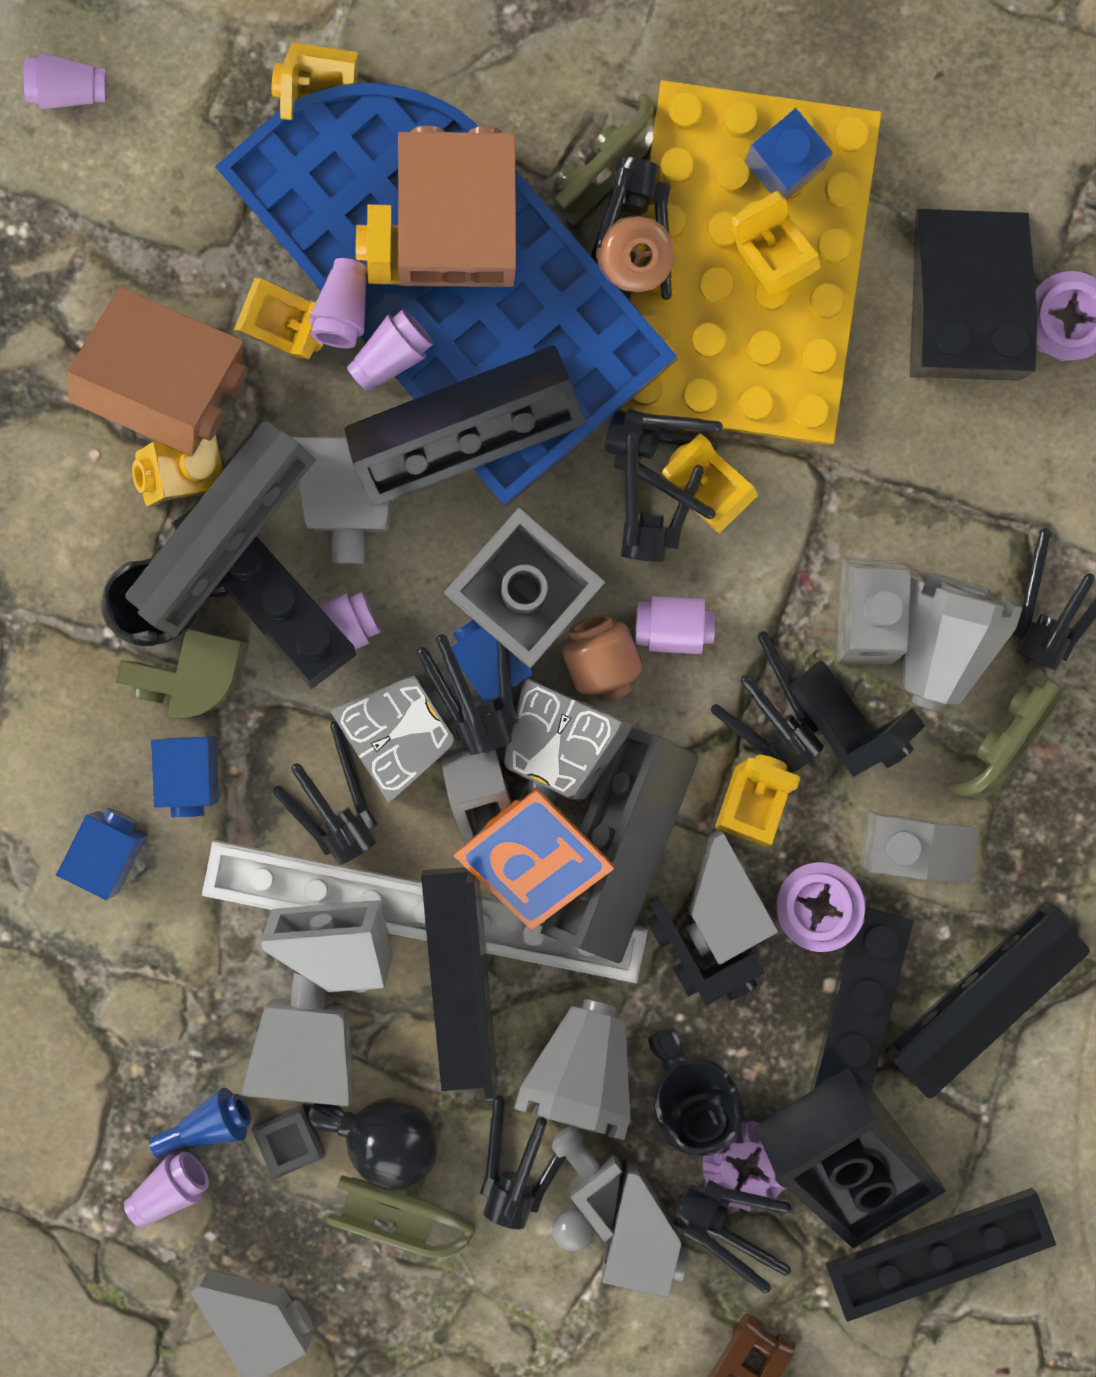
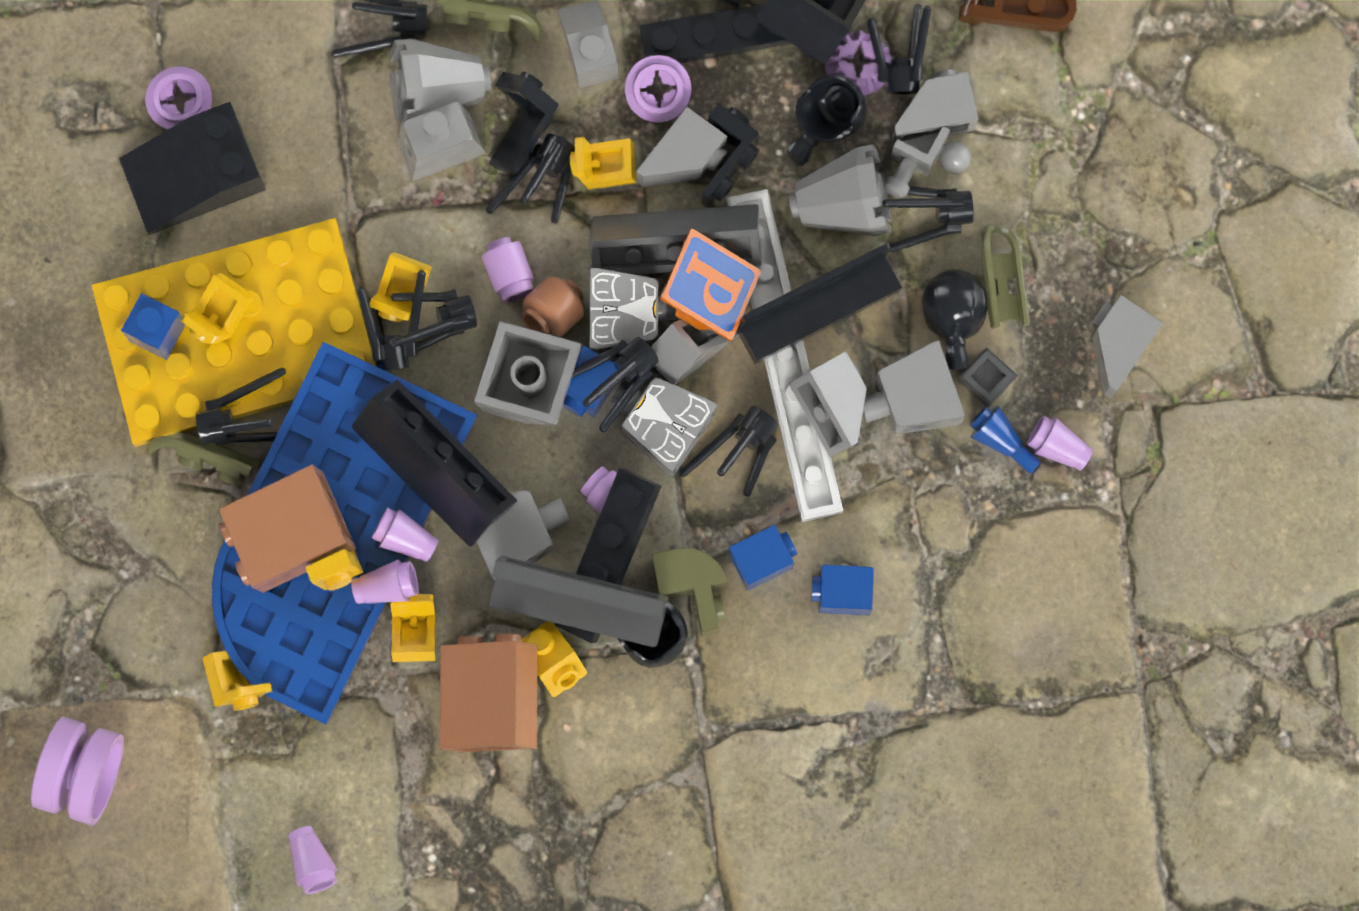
camera: 115 degrees left, 10 degrees down
nougat head [596,216,675,293] -> none

